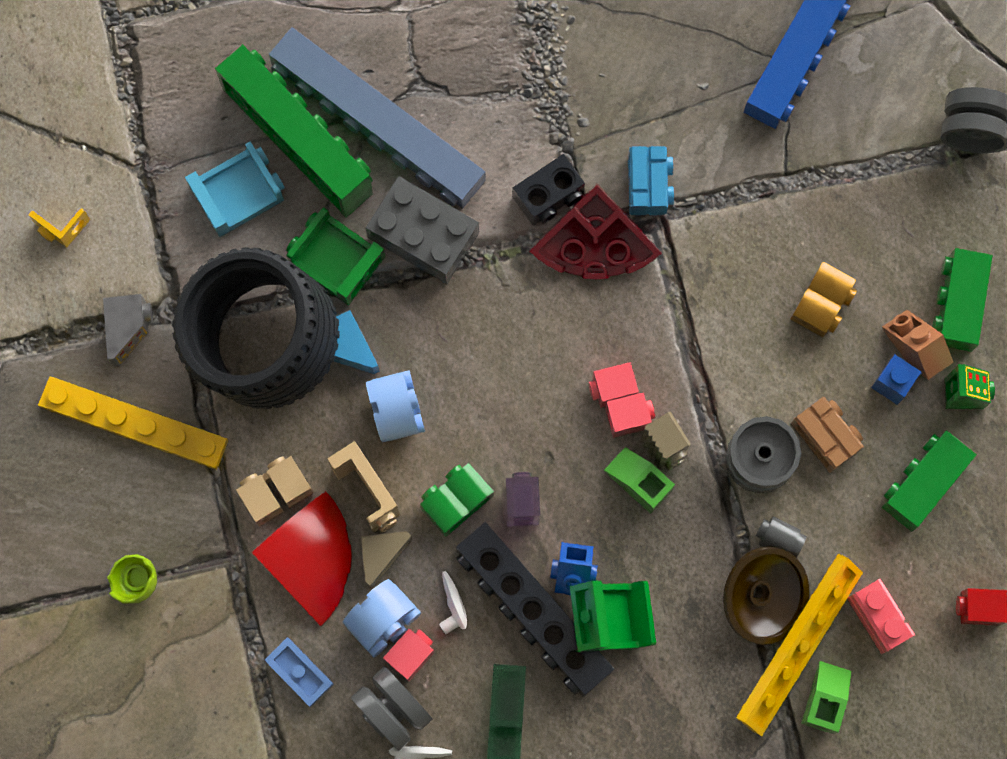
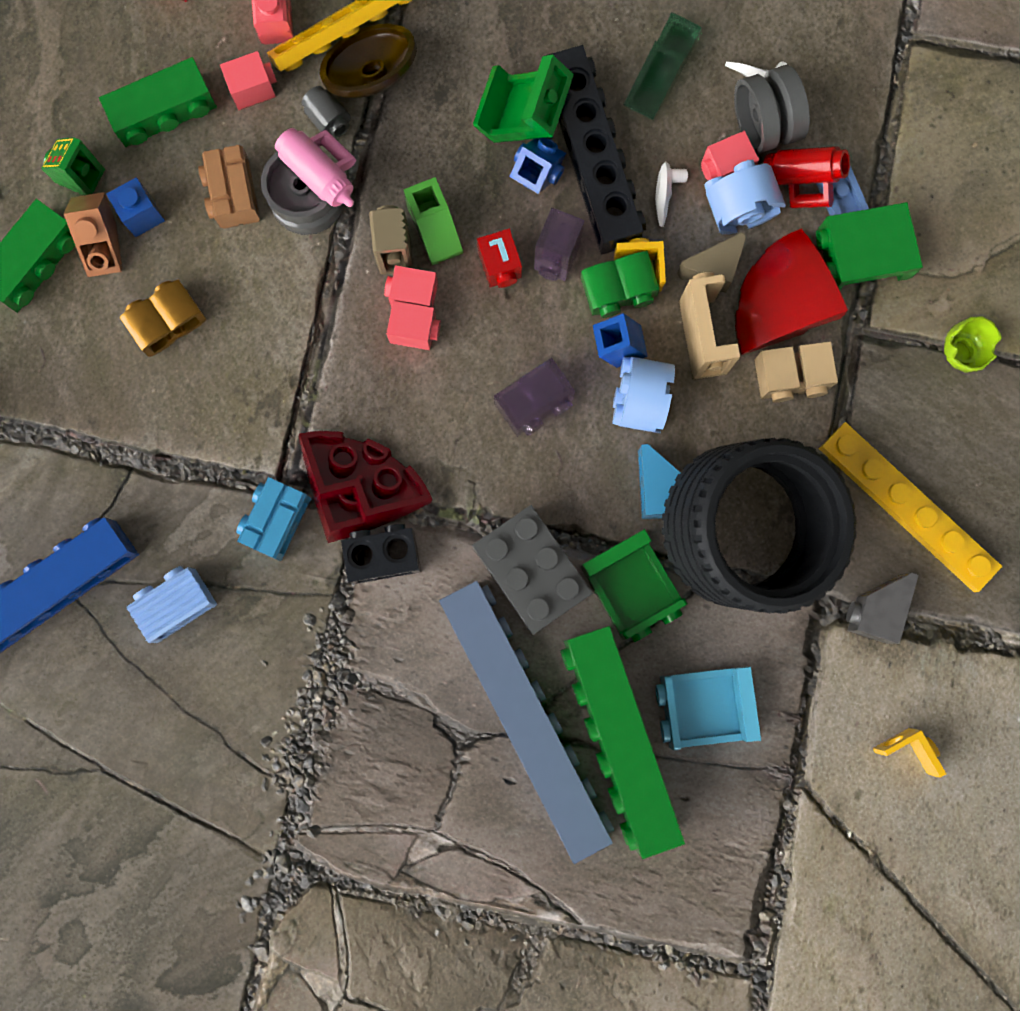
camera: 155 degrees left, 5 degrees up
none -> light blue brick [126,566,217,643]
none -> coral brick [220,51,277,110]
none -> bright pink piece [275,128,356,207]
none -> red brick [477,228,522,288]
none -> clear purple brick [494,358,576,437]
none -> blue brick [593,313,648,368]
none -> yellow bracket [614,238,666,292]
none -> red piece [763,146,850,208]
none -> green panel [816,202,923,290]

